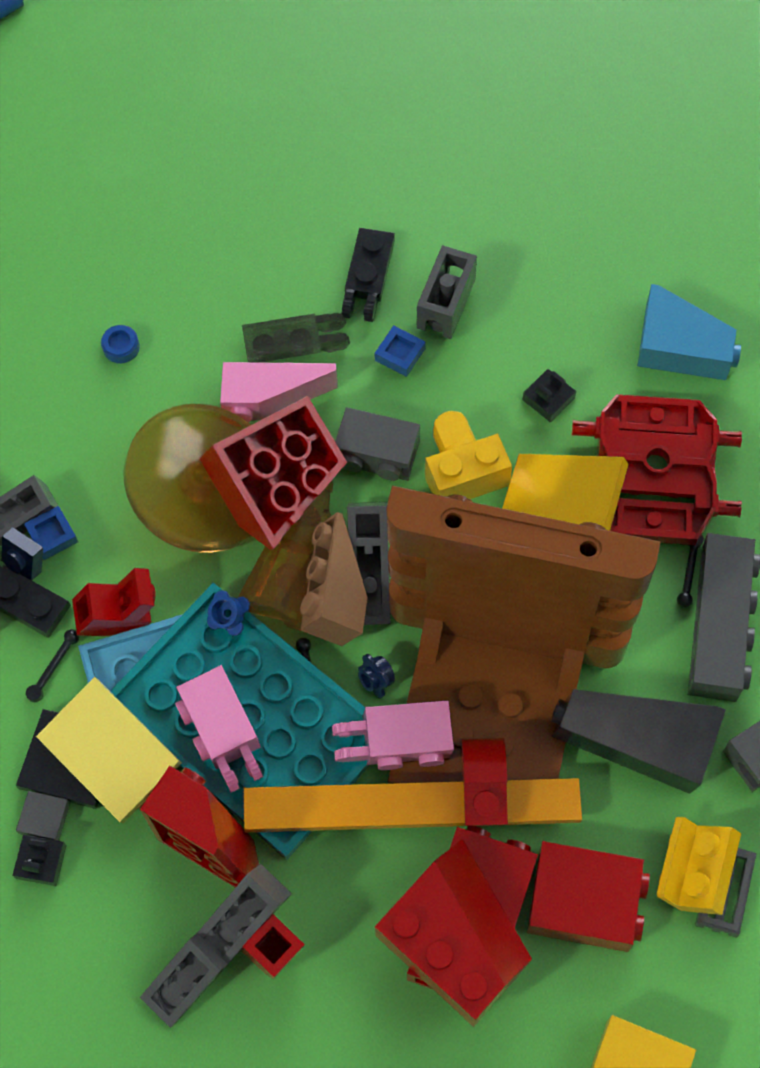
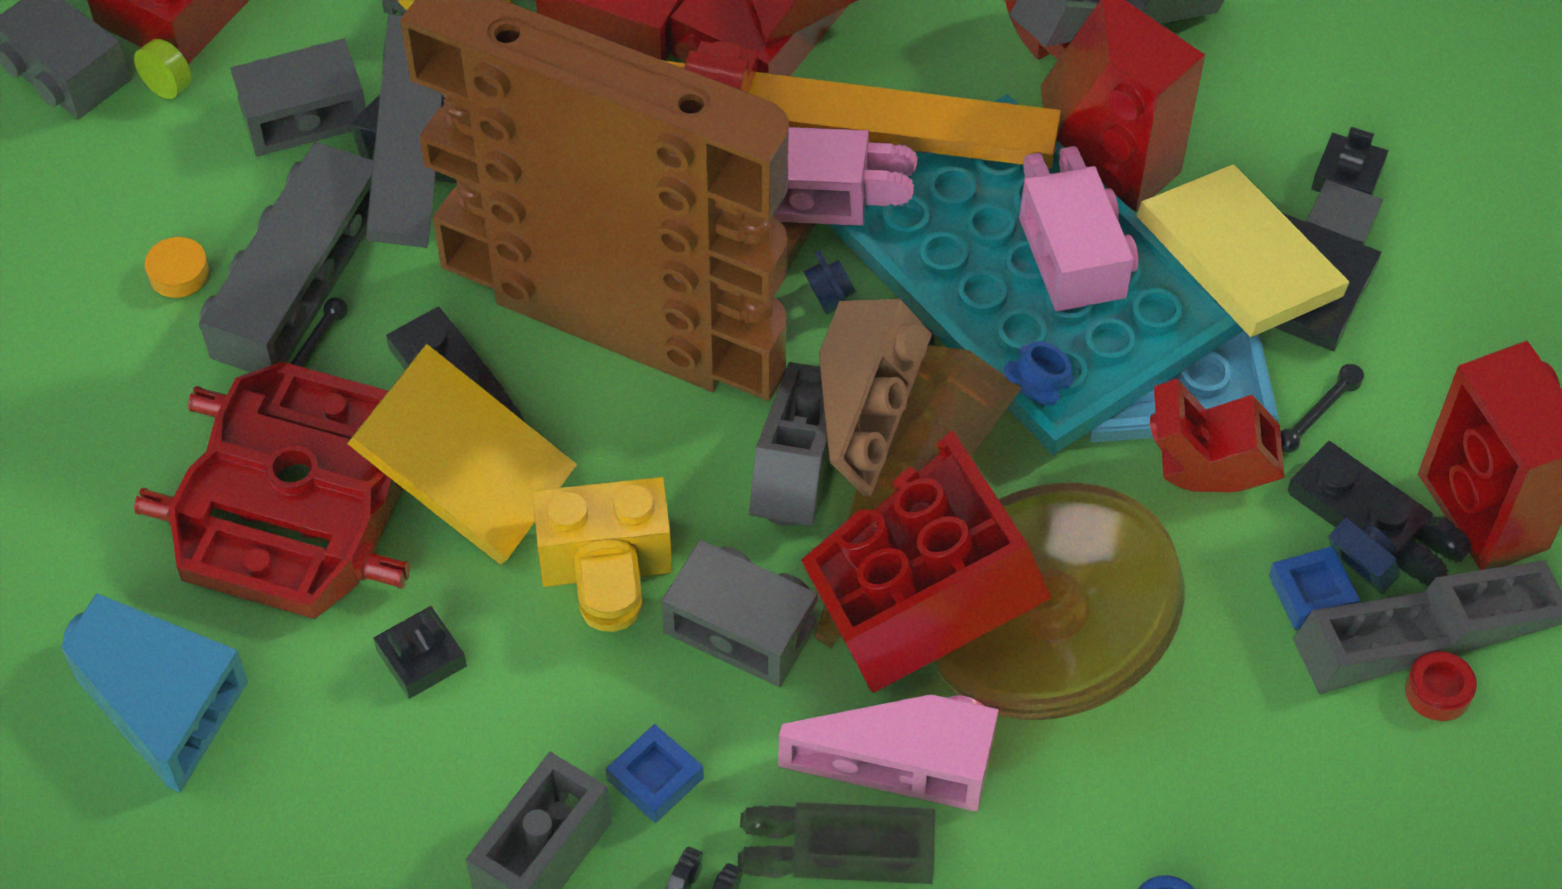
camera: 170 degrees left, 10 degrees down
none -> dark grey slope [366,14,442,248]

